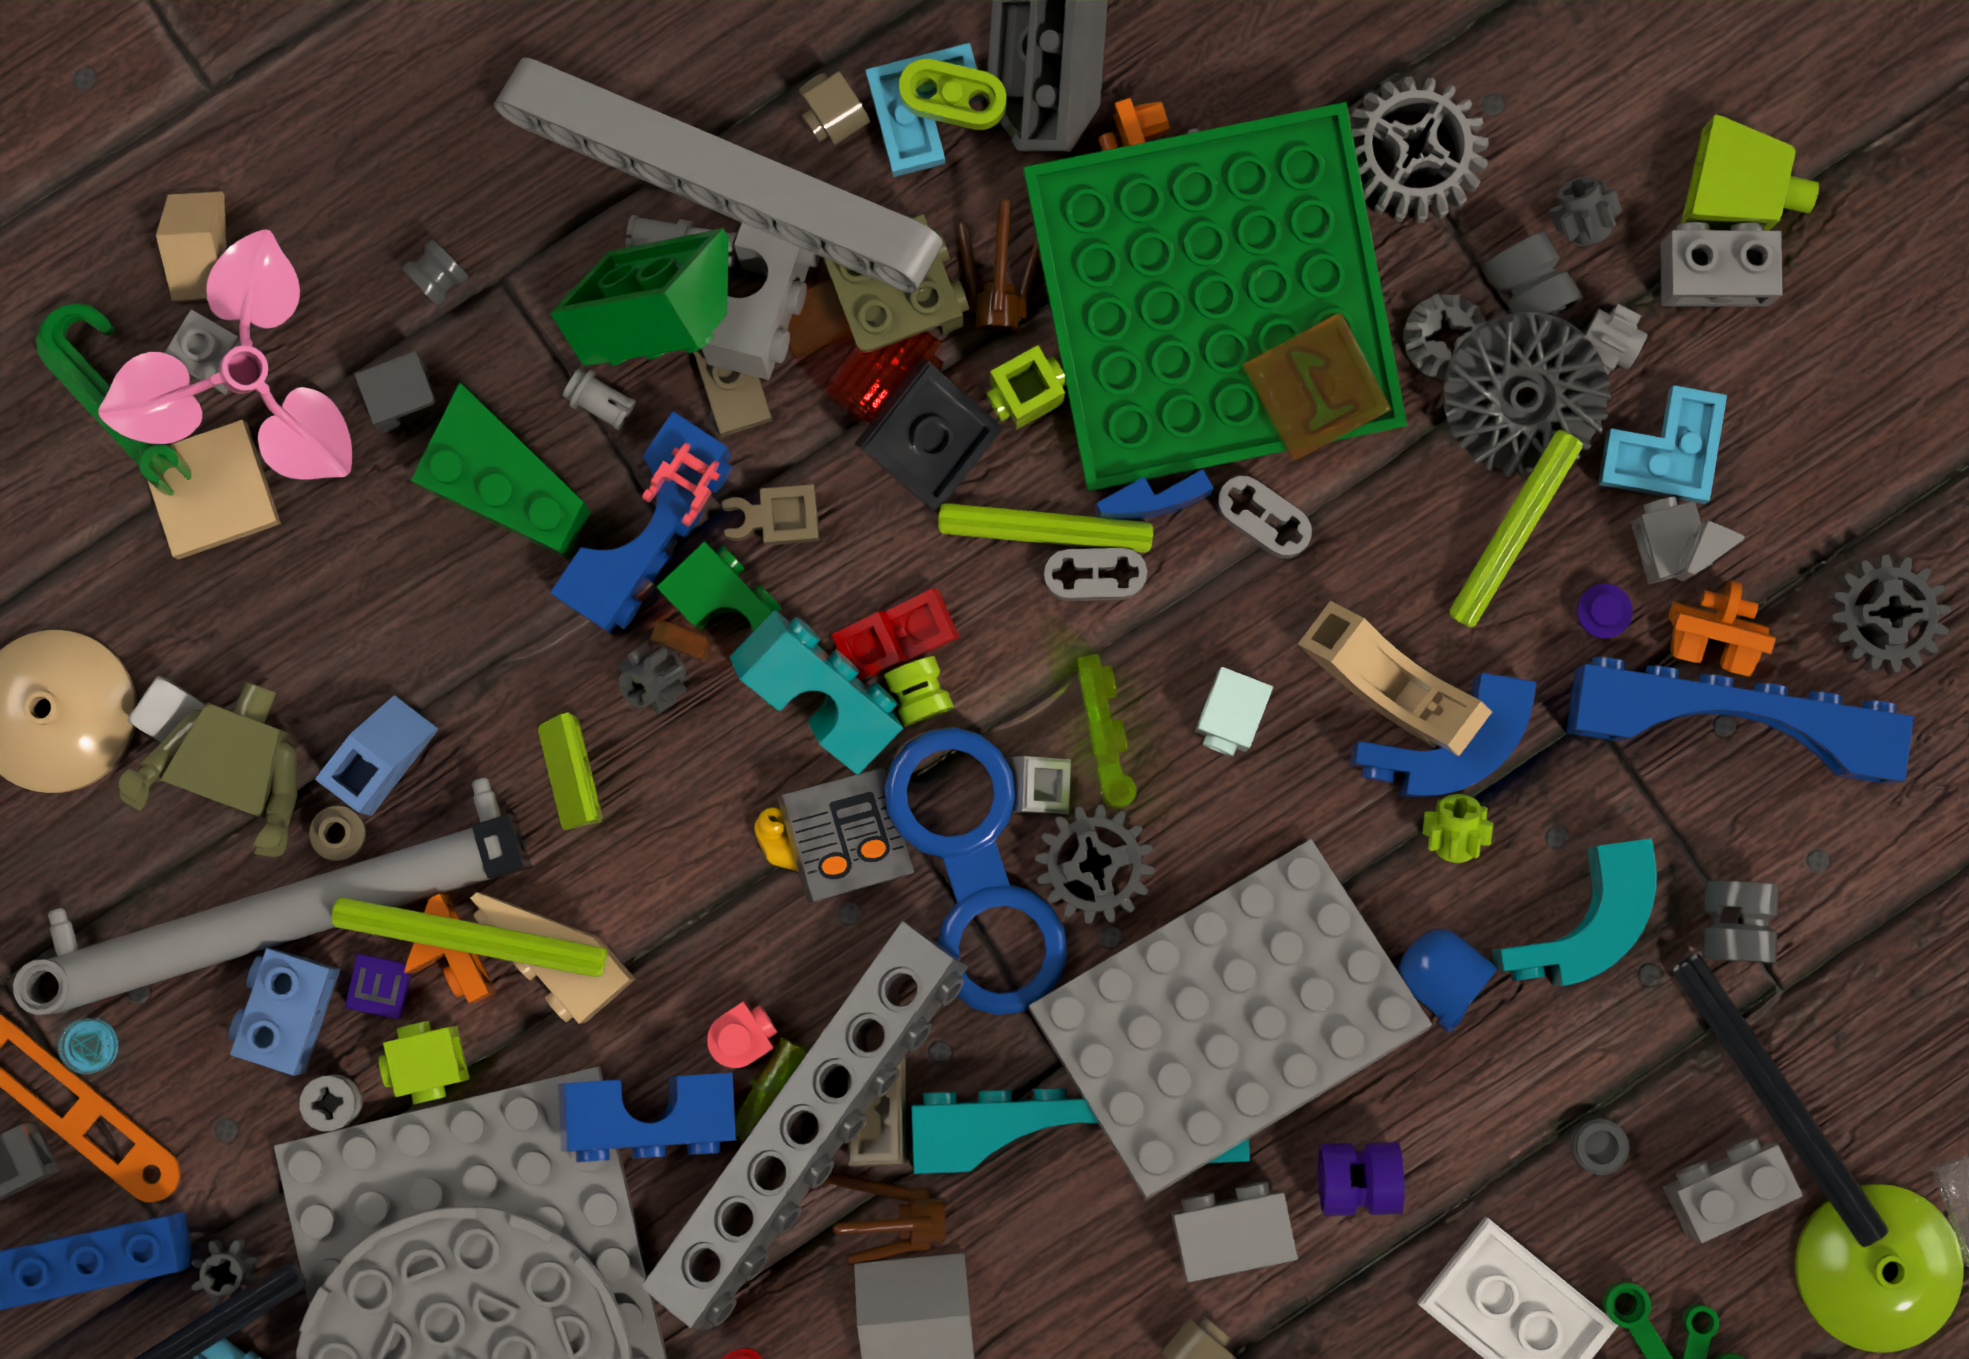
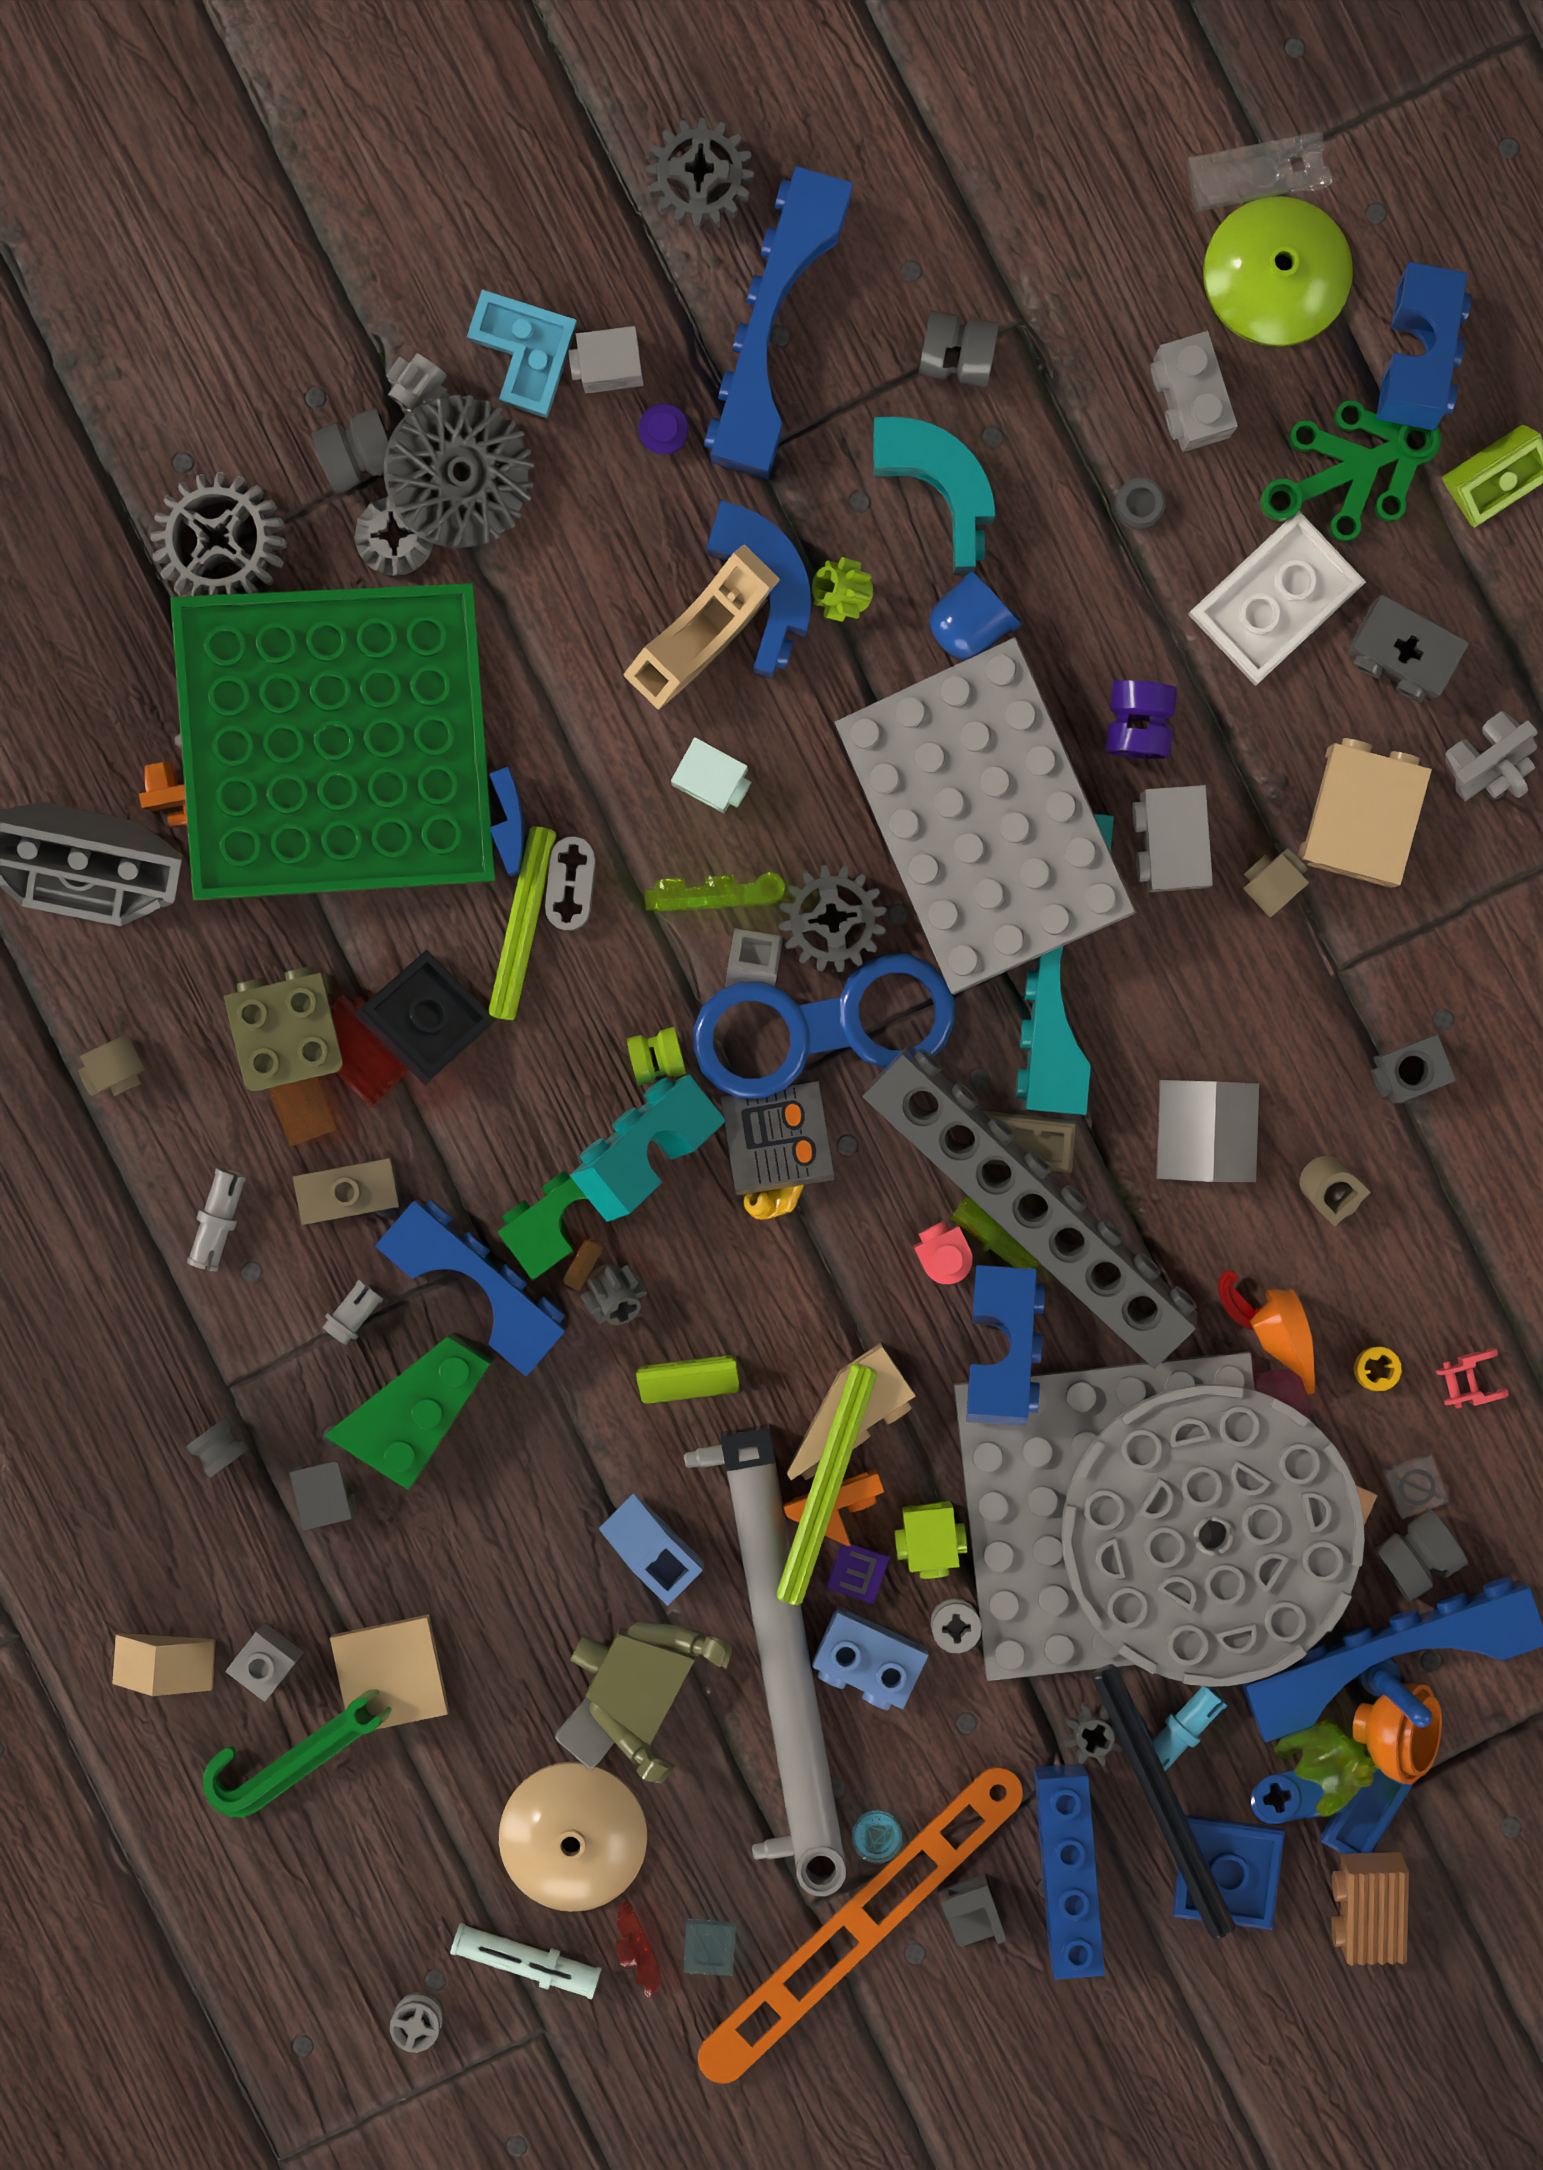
camera: 80 degrees left, 5 degrees up
bright pink plant [98,230,352,480] -> none
dark tan plate [309,806,366,861] -> none
light grey beam [494,58,943,293] -> none
green slope [550,228,729,366] -> none
coral piece [642,442,720,527] -> none
light grey arch [702,223,821,380] -> none
dark tan plate [722,484,819,545] -> none
reddish brown plant [823,1173,945,1265] -> none
red slope [831,588,960,682] -> none
medium azure plate [866,43,984,177] -> none
lime plate [899,58,1006,130] -> none
reddish brown plant [958,197,1040,331] -> none
lime brick [986,345,1066,430] -> none
light grey beam [1217,476,1312,559] -> none
clear orange tile [1242,312,1391,461] -> none
lime axle [1450,430,1583,628] -> none
dark grey gear [1549,176,1622,245] -> none
light grey brick [1660,222,1782,307] -> none
orange hips [1668,580,1776,677] -> none
black axle [1673,954,1889,1247] -> none
light grey slope [1674,520,1745,581] -> none
lime torso [1681,115,1819,231] -> none

